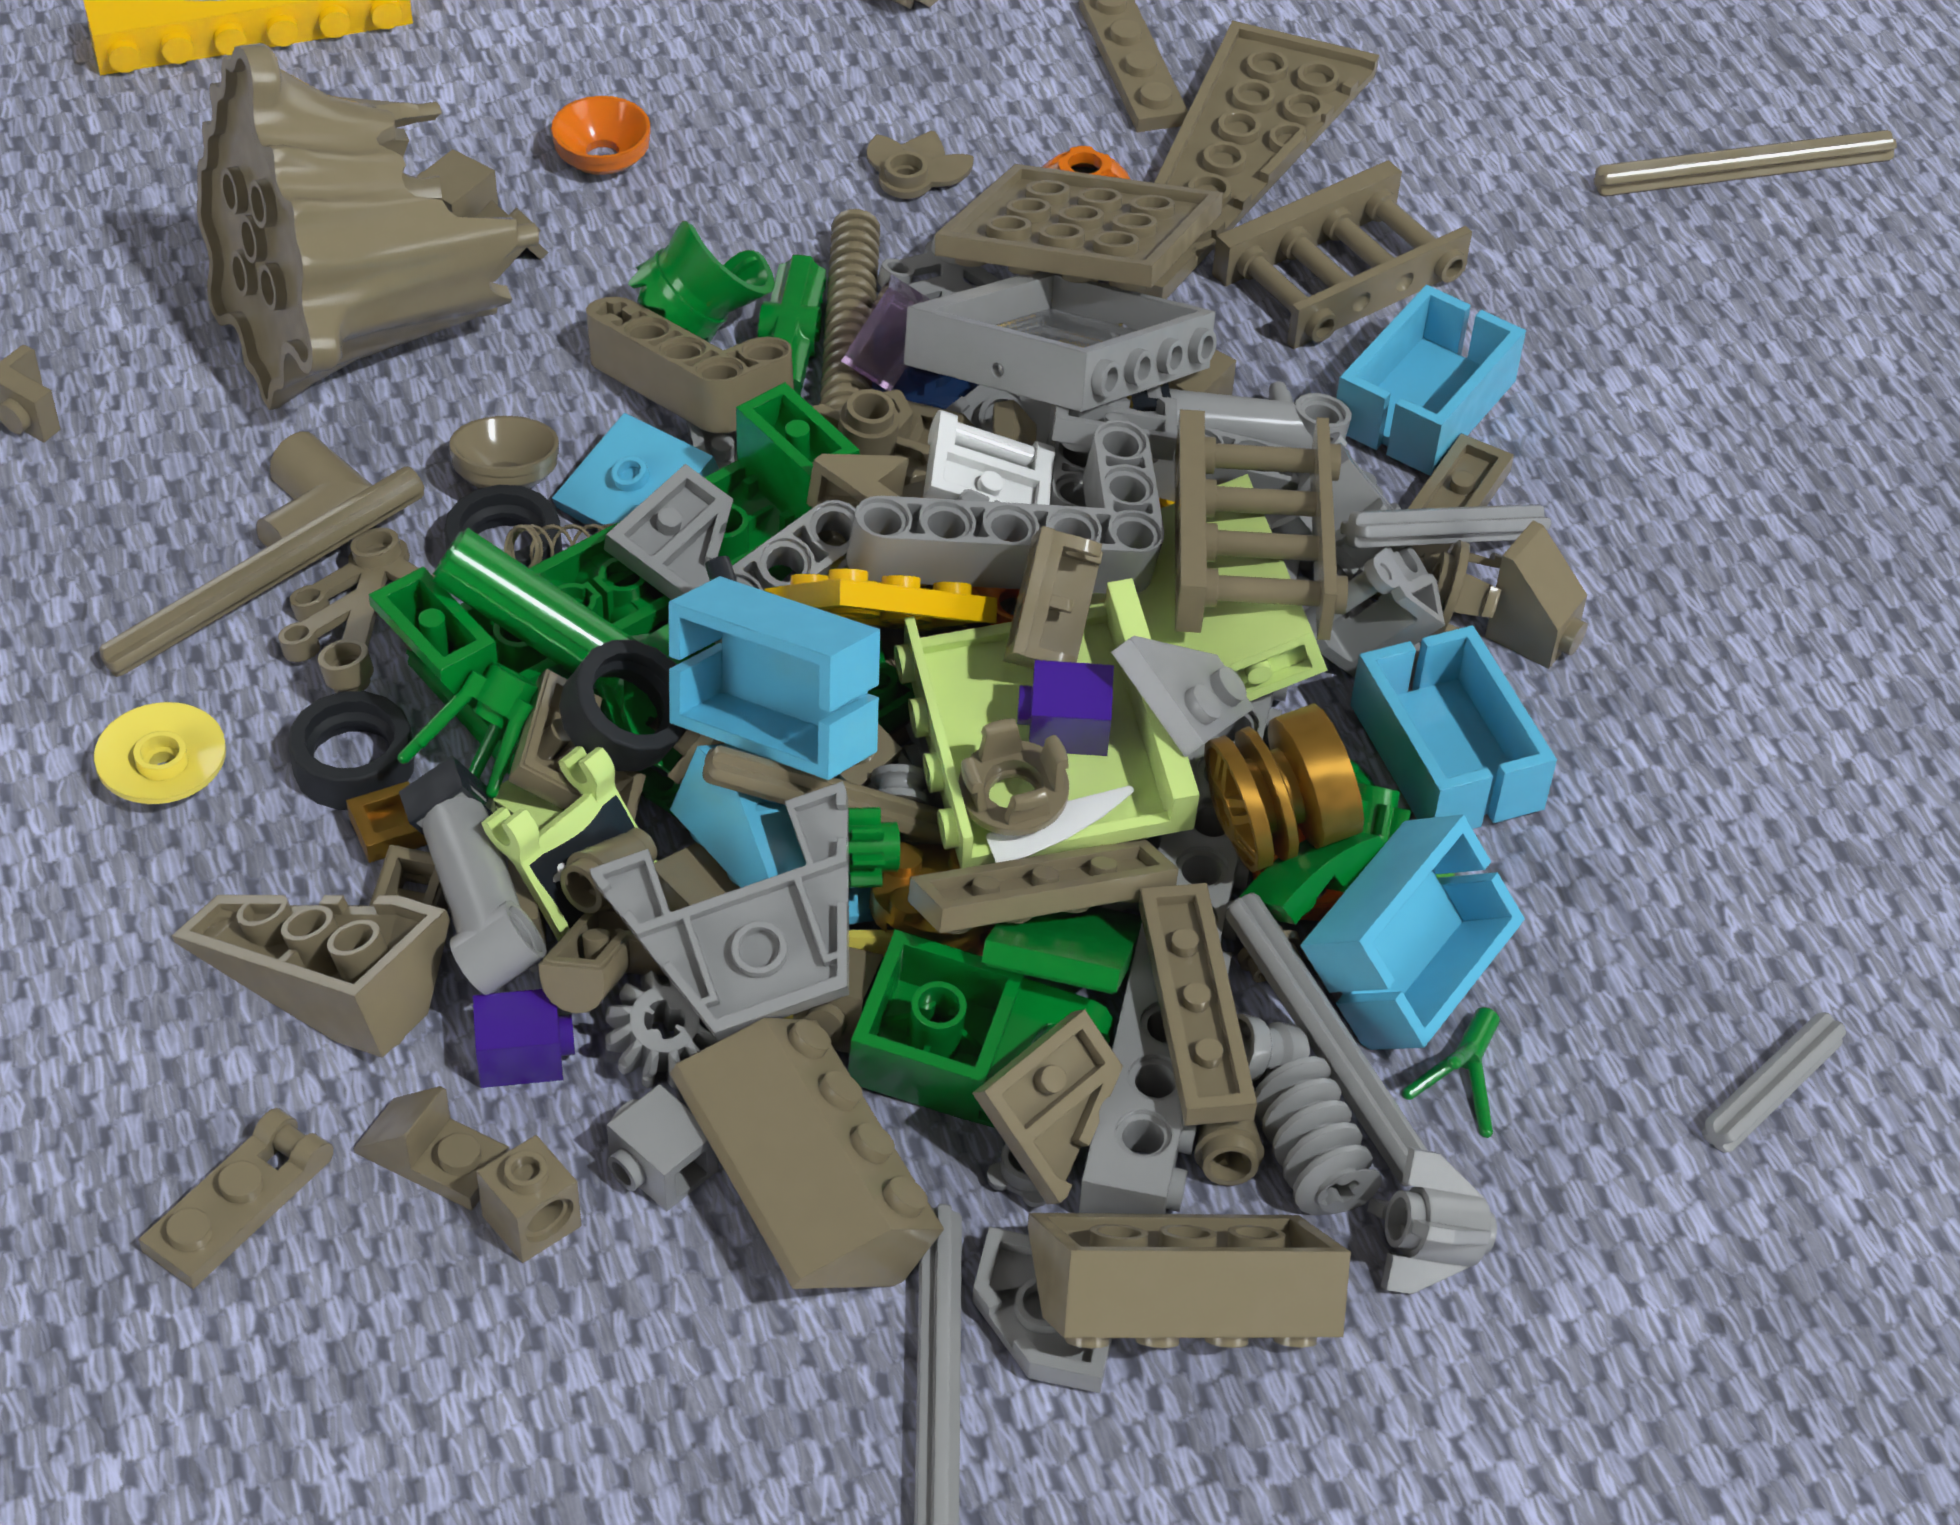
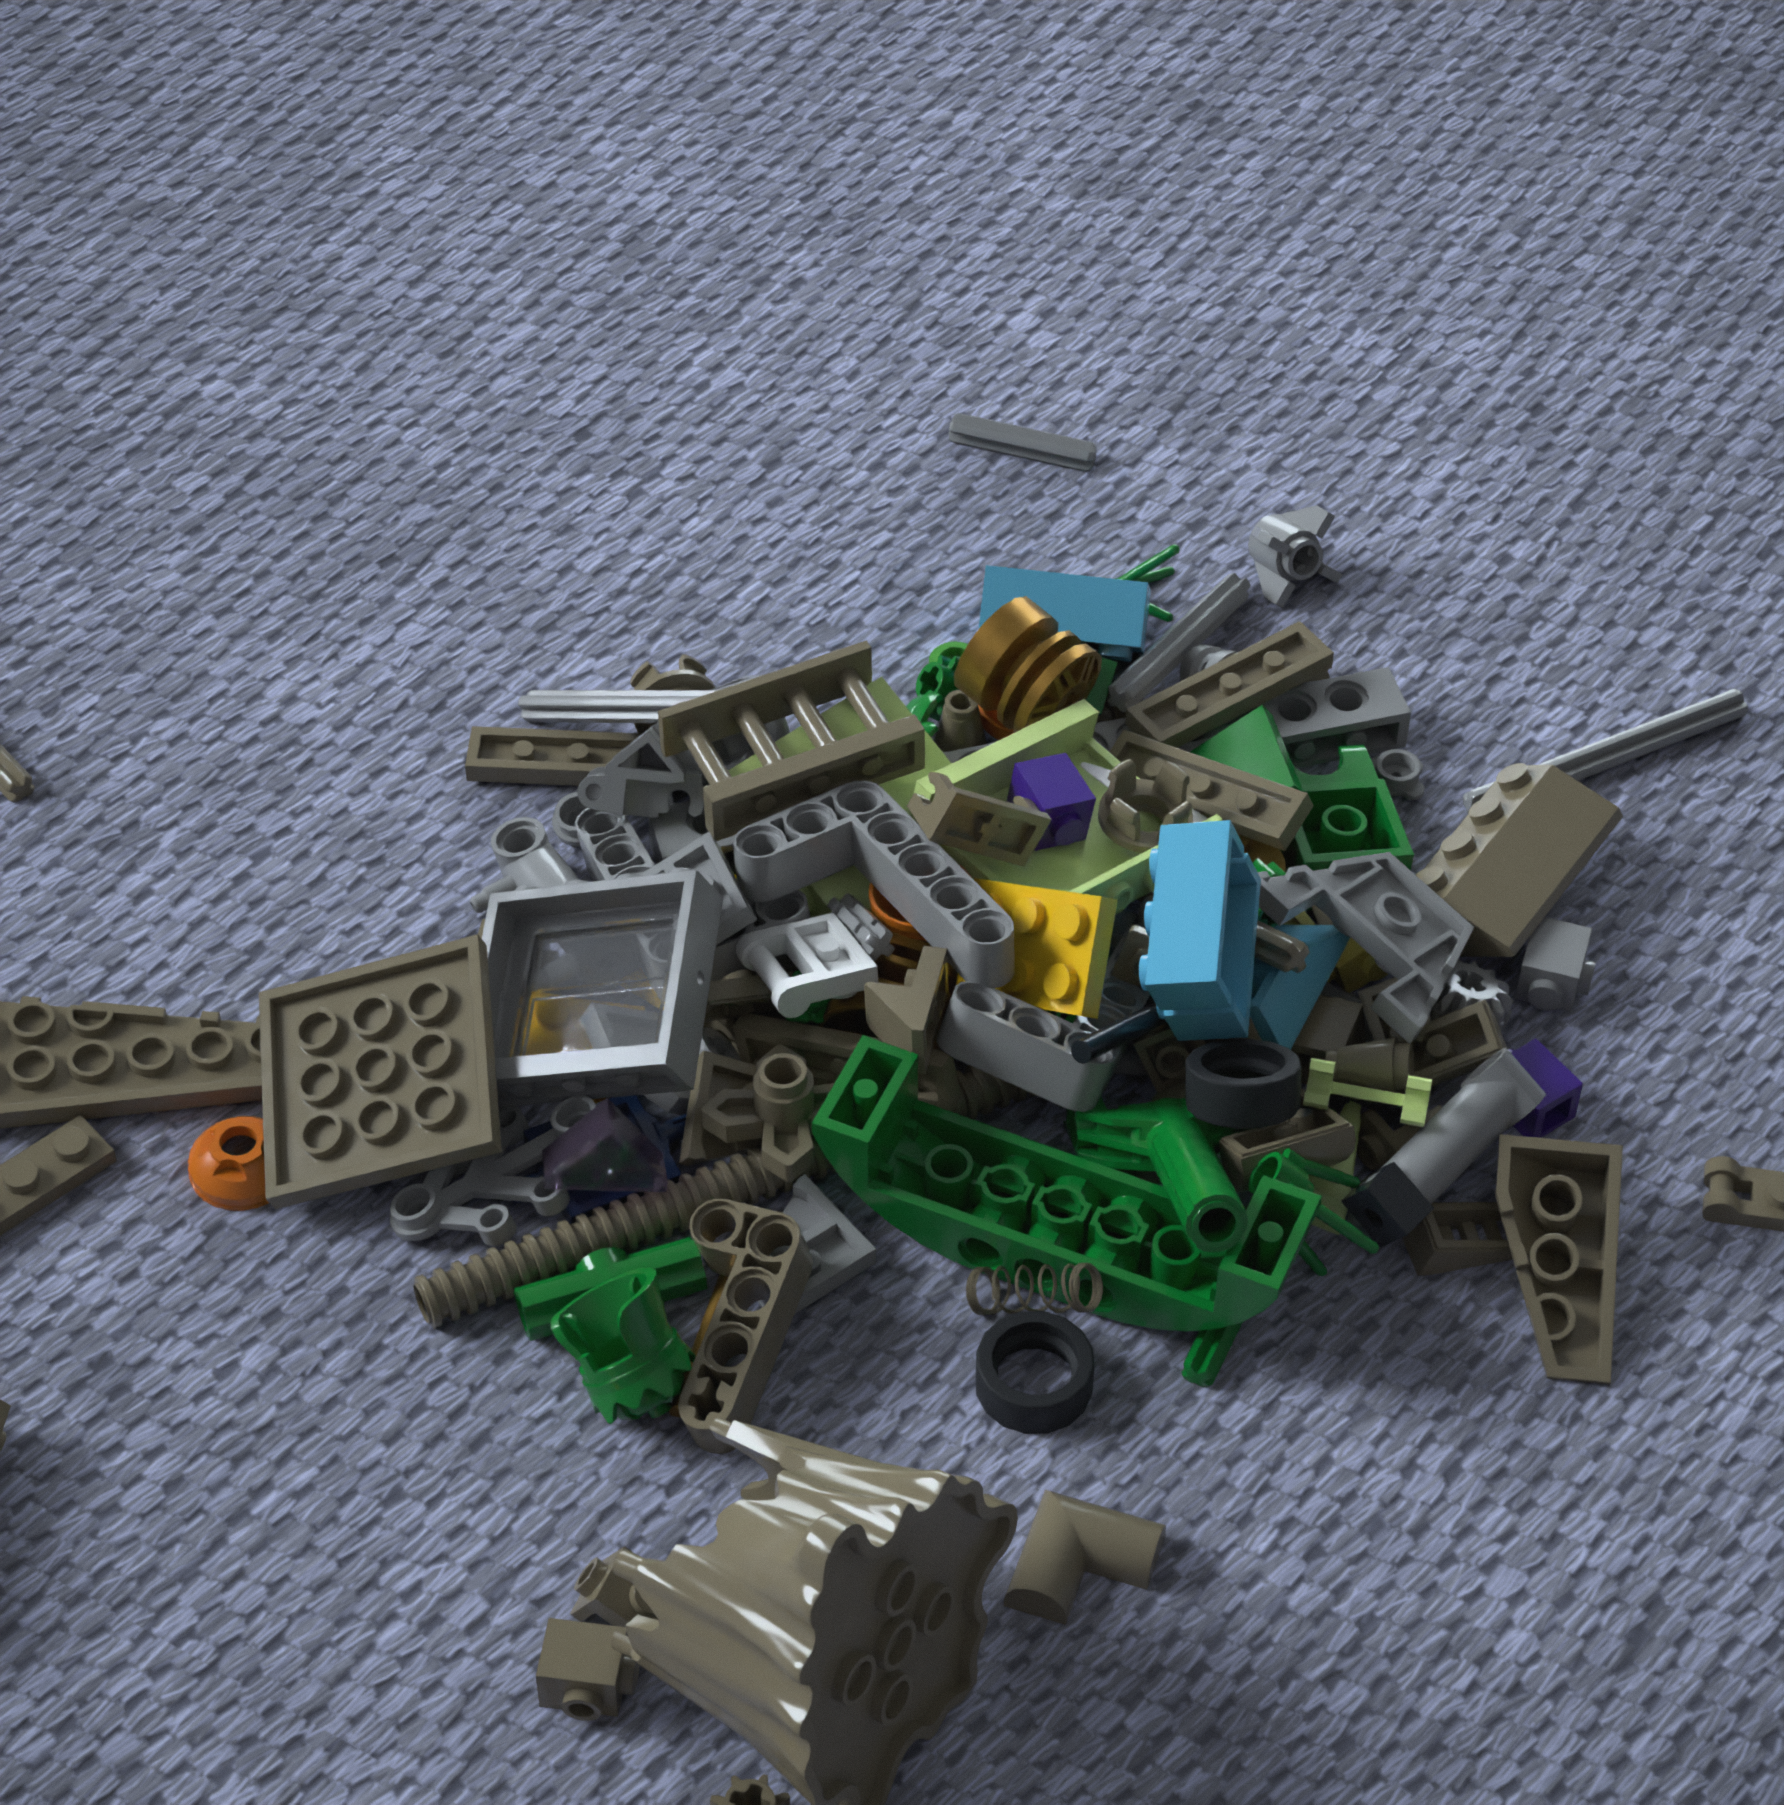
camera: 115 degrees left, 0 degrees up
light yellow dish [94,702,226,804] -> none
dark tan axle [99,466,425,677] -> none
dark tan plant [278,528,434,693] -> none
black tyre [288,691,415,810] -> none
pearl gold plate [346,781,427,863] -> none
dark tan slope [353,1086,510,1211] -> none
dark tan piece [450,416,559,489] -> none
dark tan brick [476,1135,582,1263] -> none
orange piece [551,96,651,175] -> none
medium azure plate [552,413,719,530] -> none
light grey wing [604,464,733,600] -> none
dark tan plate [867,131,974,199] -> none
dark tan wing [972,1009,1123,1204] -> none
light grey plate [973,1227,1112,1393] -> none
dark tan slope [1028,1213,1351,1348] -> none
light grey wing [1111,636,1254,757] -> none
dark tan fence [1212,160,1472,349] -> none
light grey piece [1255,1056,1382,1216] -> none
medium azure piece [1336,284,1526,476] -> none
medium azure piece [1350,625,1557,829] -> none
dark tan slope [1485,520,1588,669] -> none

